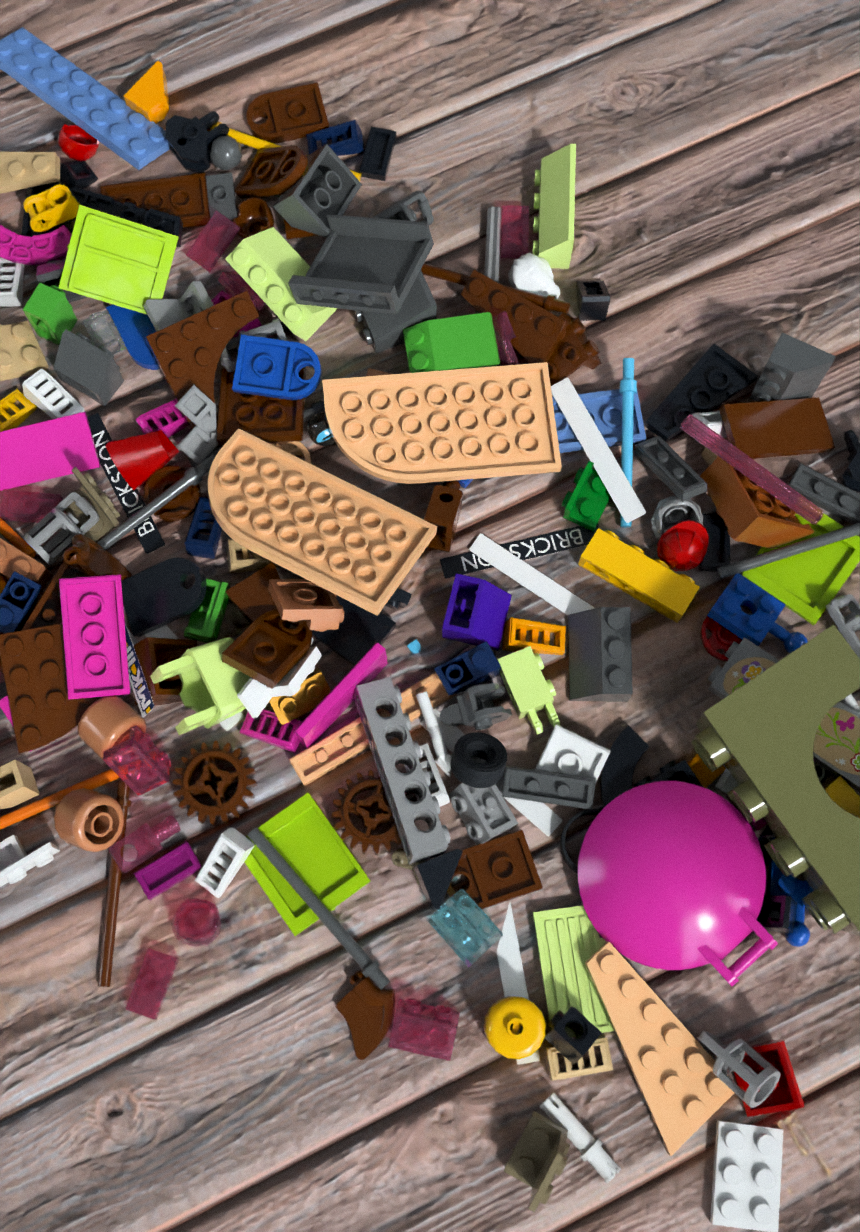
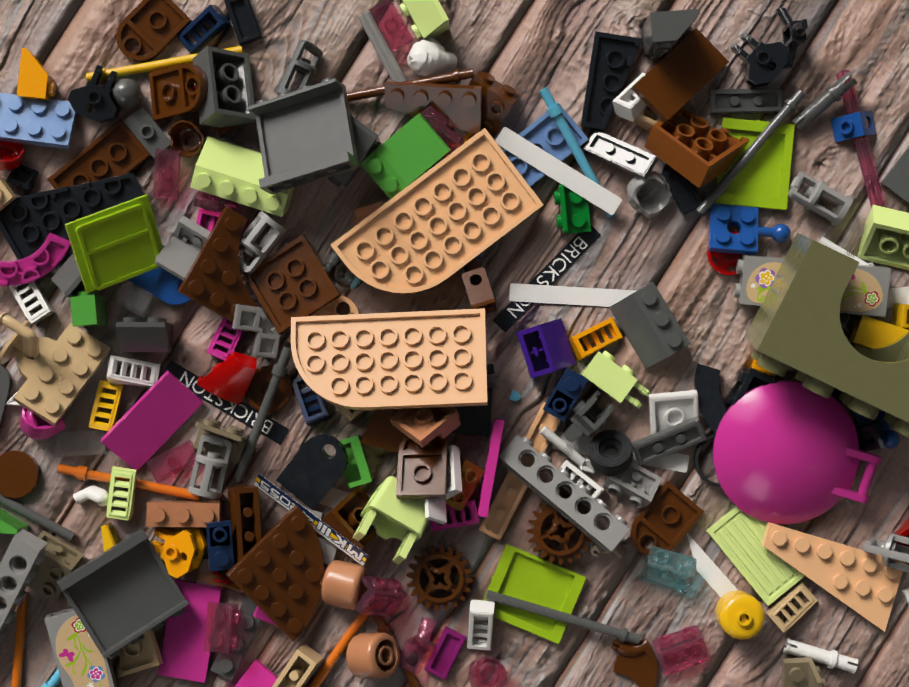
camera: 30 degrees left, 15 degrees up
yellow piece [23,184,79,232] -> none
dark pink tile [59,574,130,699] -> none
reddish brown arm [63,534,132,581] -> none
blue tile [232,334,322,400] -> none
black slope [413,849,463,910] -> none
black brick [545,1006,602,1064] -> none
black slope [576,281,610,321] -> none
yellow brick [578,528,700,623] -> none
red piece [657,520,709,571] -> none
clear pink axle [681,415,823,525] -> none

